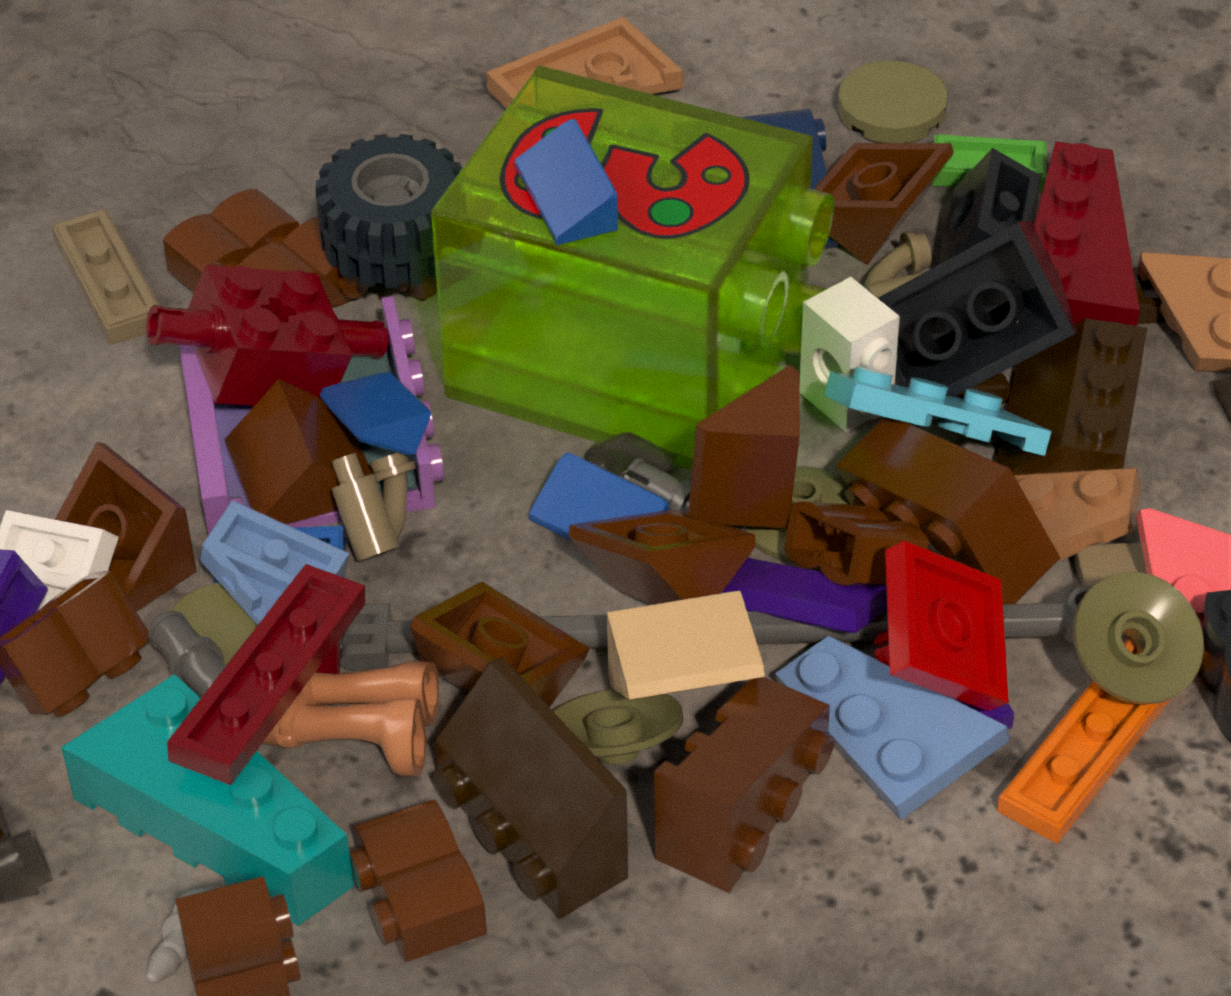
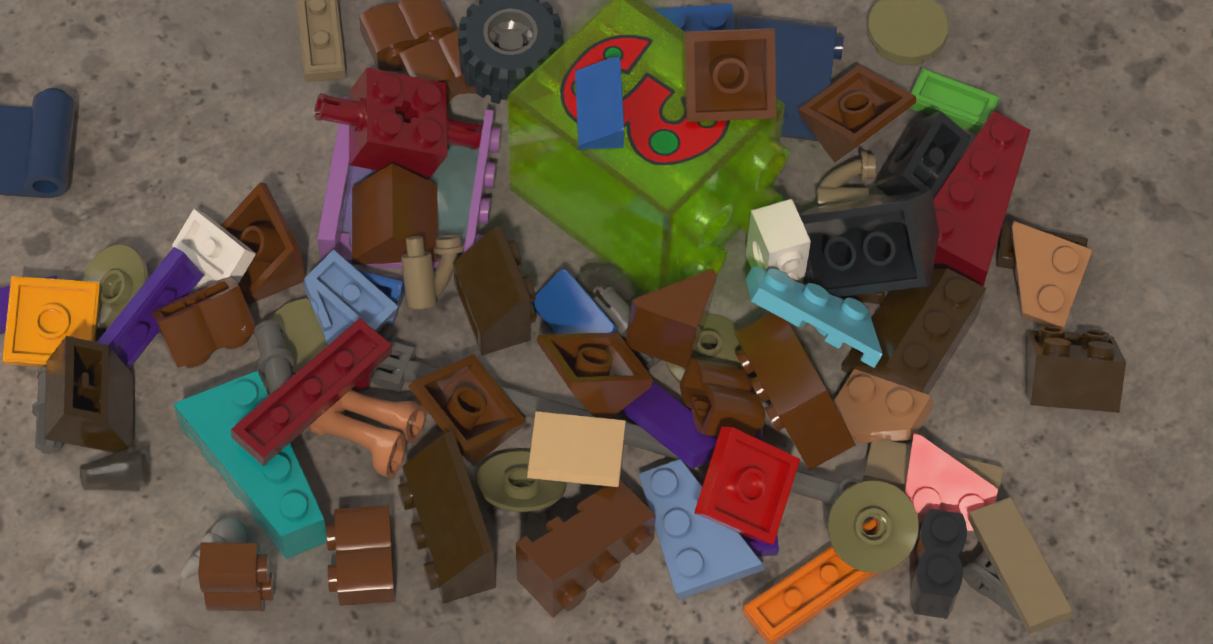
camera: 15 degrees right, 15 degrees up
blue slope [320,372,431,455] -> none
none -> dark brown slope [453,226,536,356]
none -> reddish brown slope [682,28,776,122]

